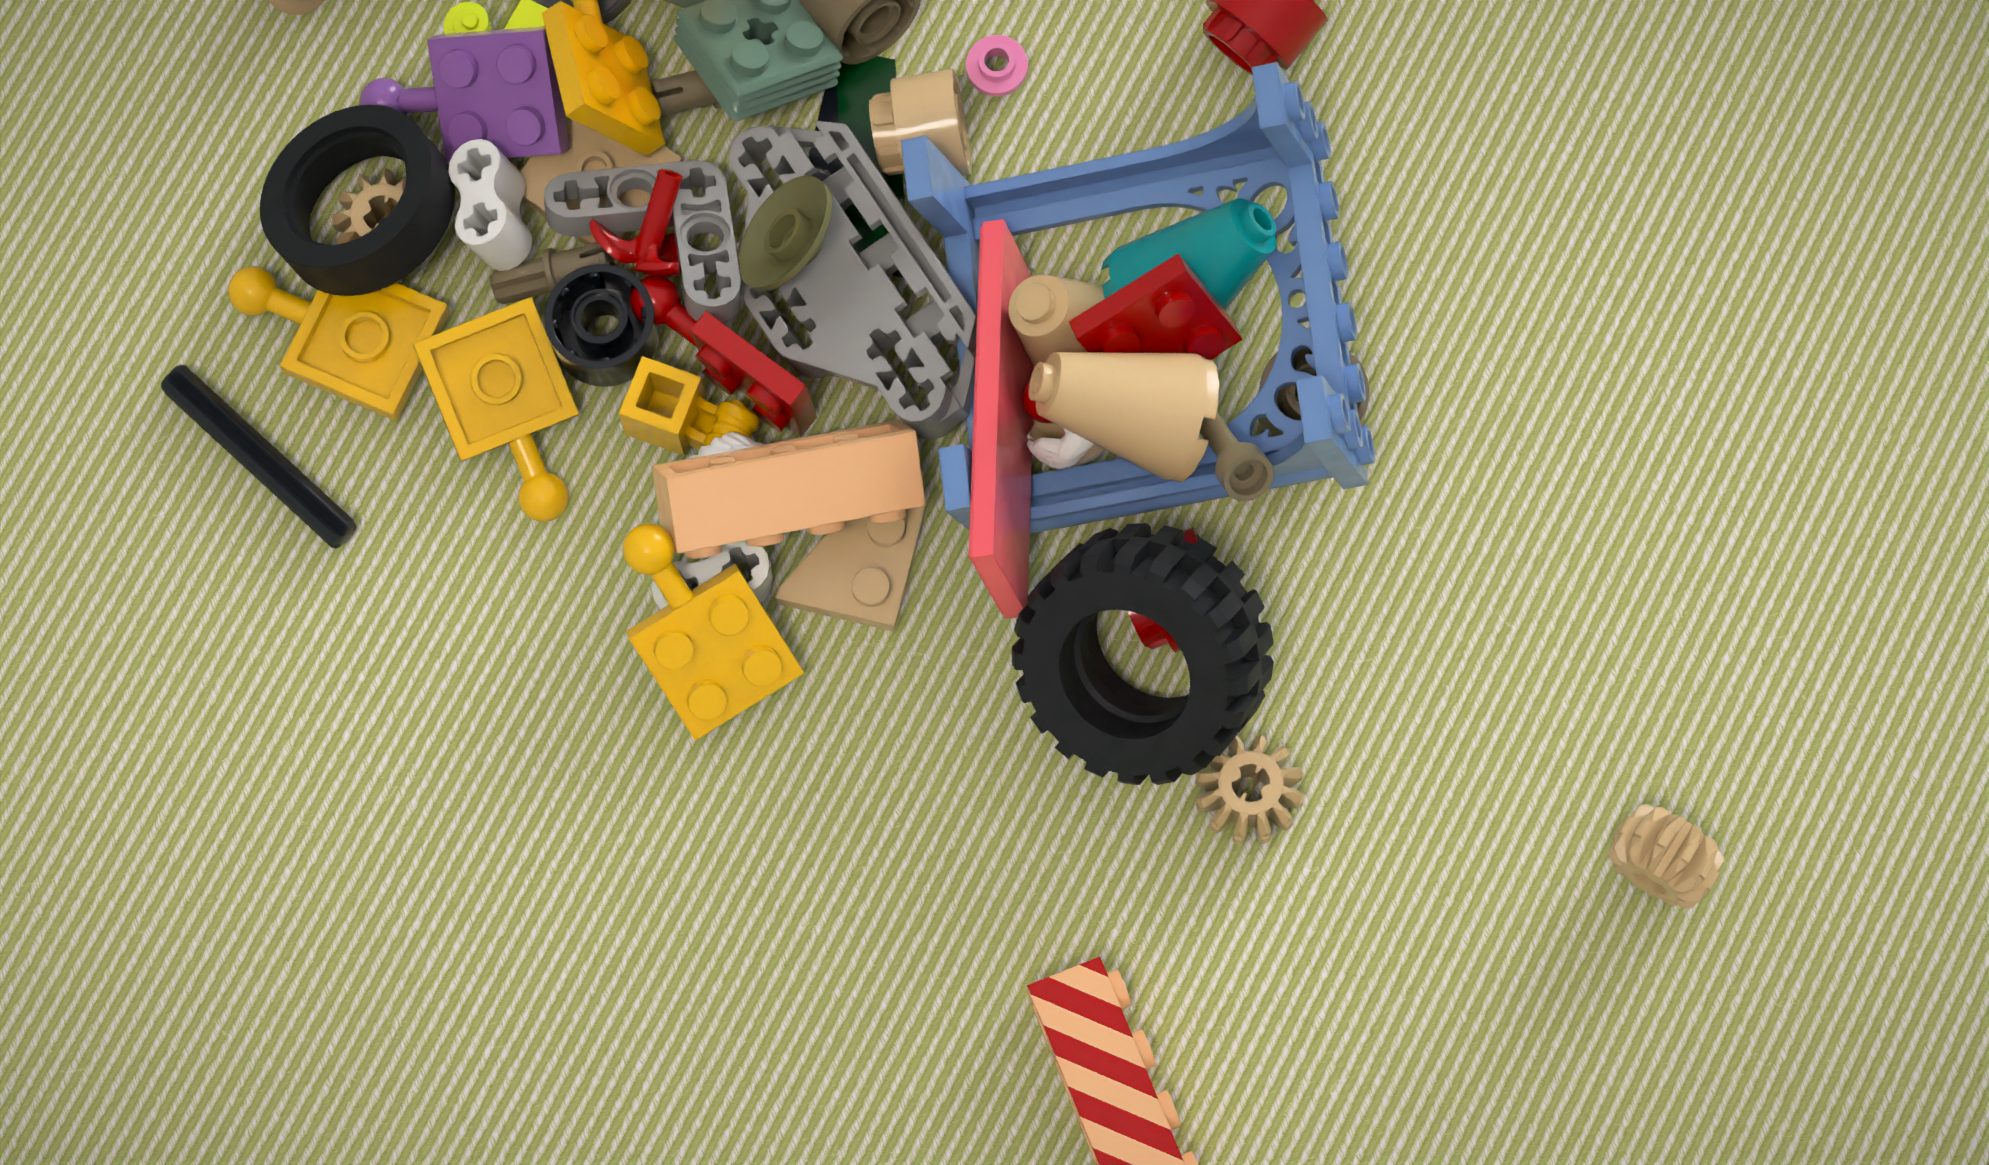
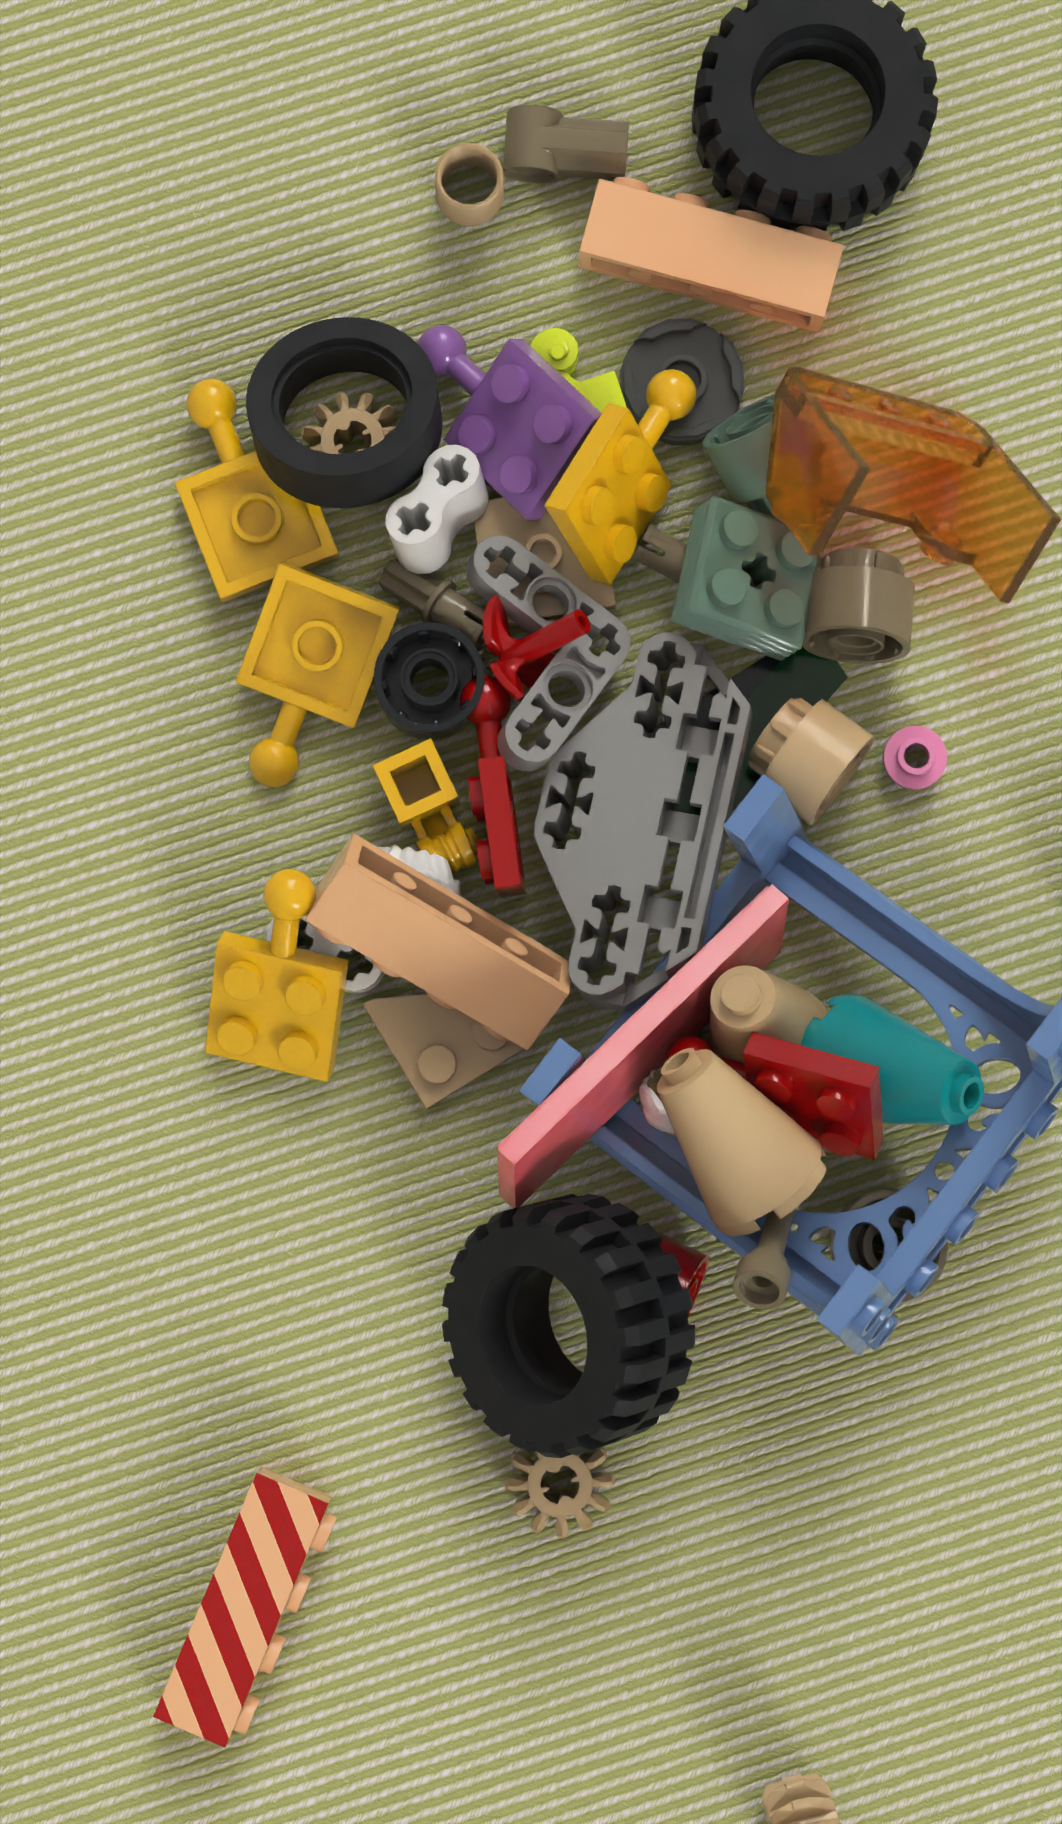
camera: 40 degrees right, 10 degrees up
black axle [161,364,357,549] -> none
olive dish [738,175,832,291] -> none

